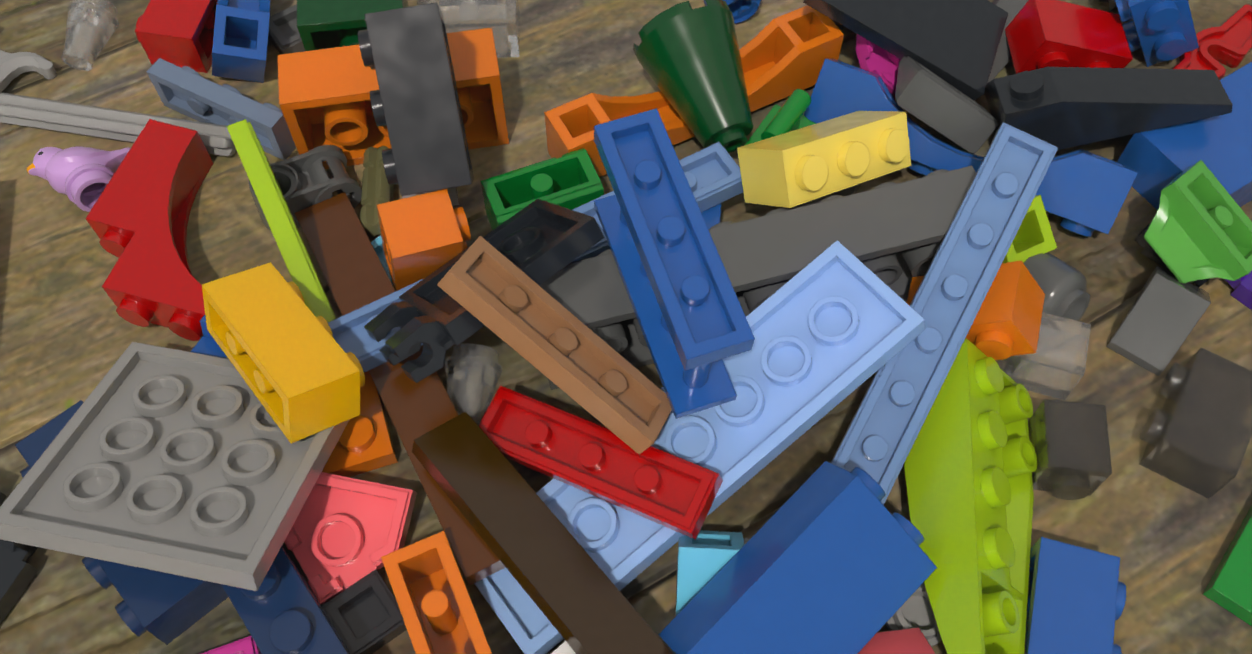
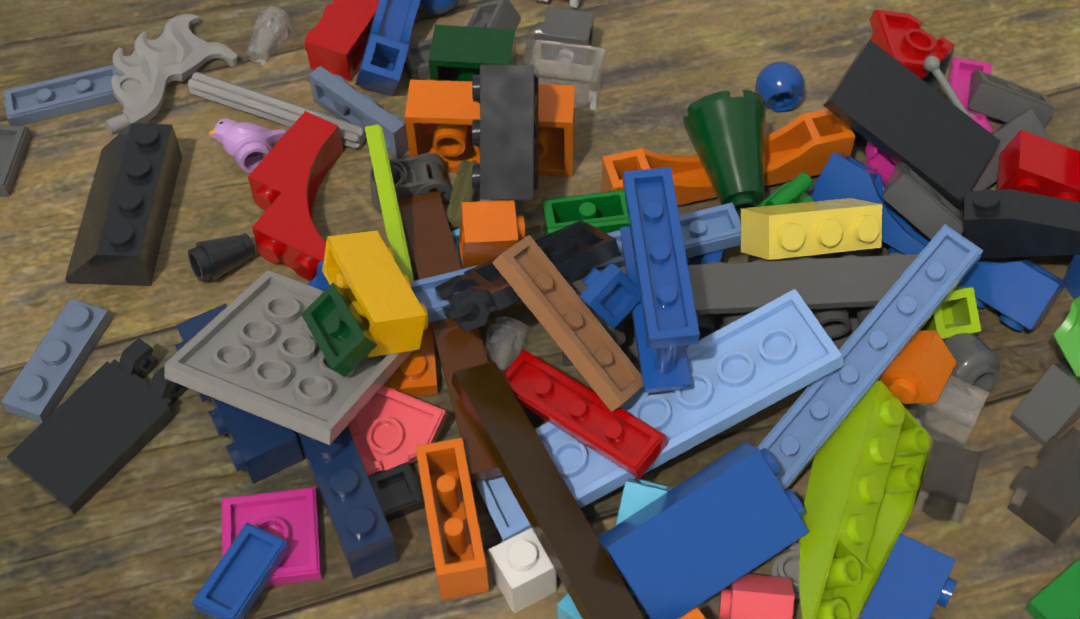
camera: 15 degrees right, 5 degrees down
none -> black cone [188,233,255,282]
none -> dark green plate [301,283,377,377]
none -> blue tile [579,262,641,329]

